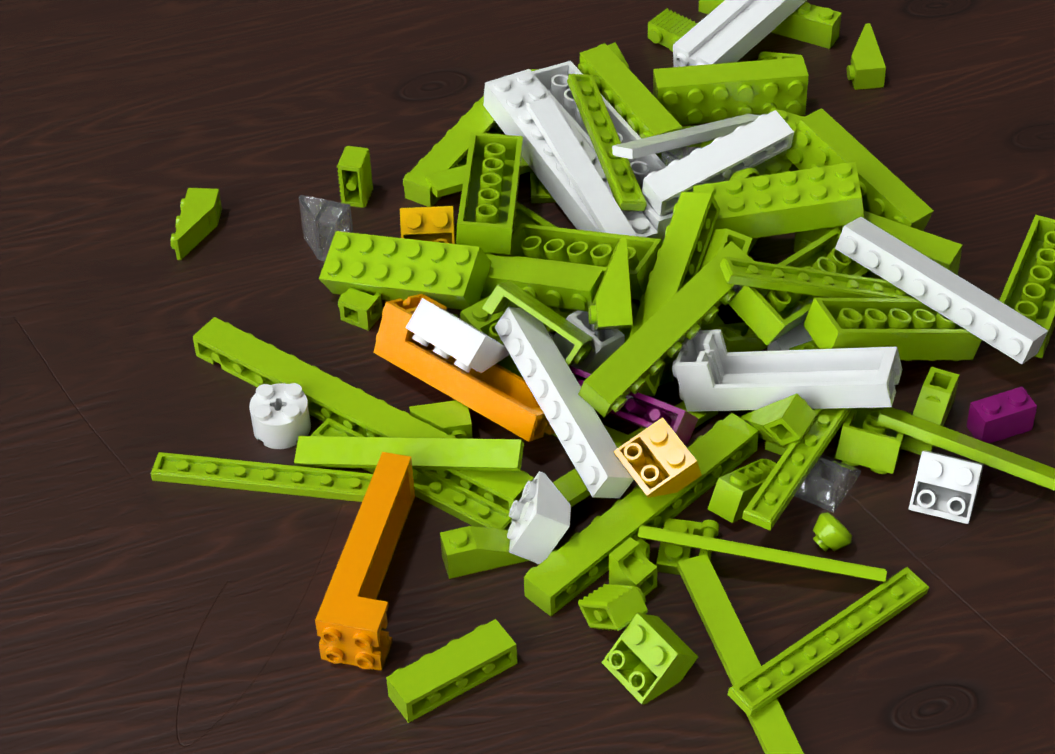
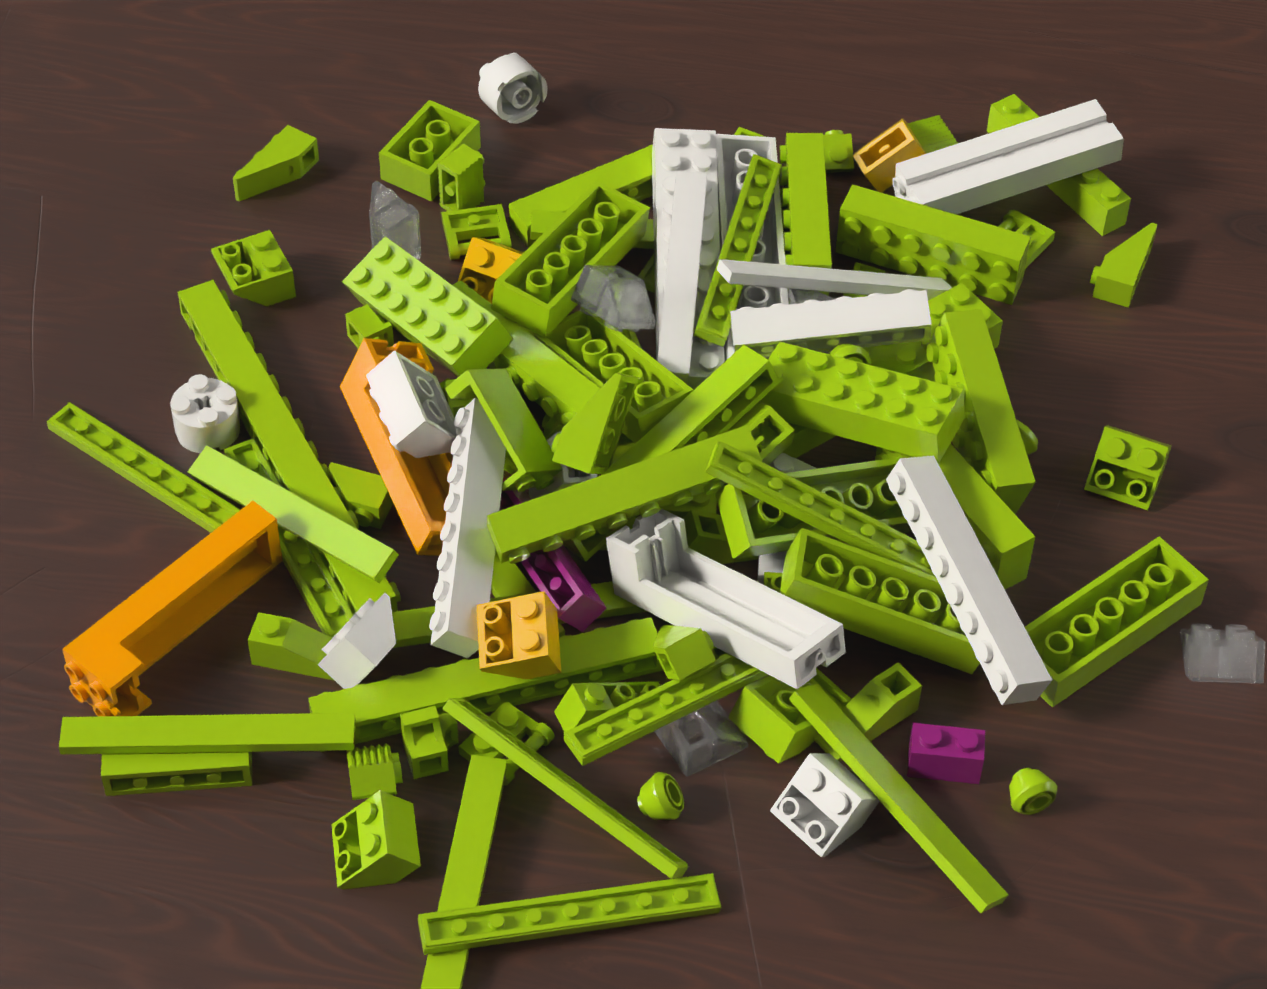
camera: 25 degrees right, 5 degrees up
none -> lime tile [59,713,356,755]
none -> lime slope [211,230,296,306]
none -> lime brick [379,100,481,201]
none -> lime plate [441,204,512,260]
none -> white brick [478,53,547,124]
none -> clear slope [570,265,656,332]
none -> yellow slope [853,118,926,193]
none -> lime slope [1084,425,1172,510]

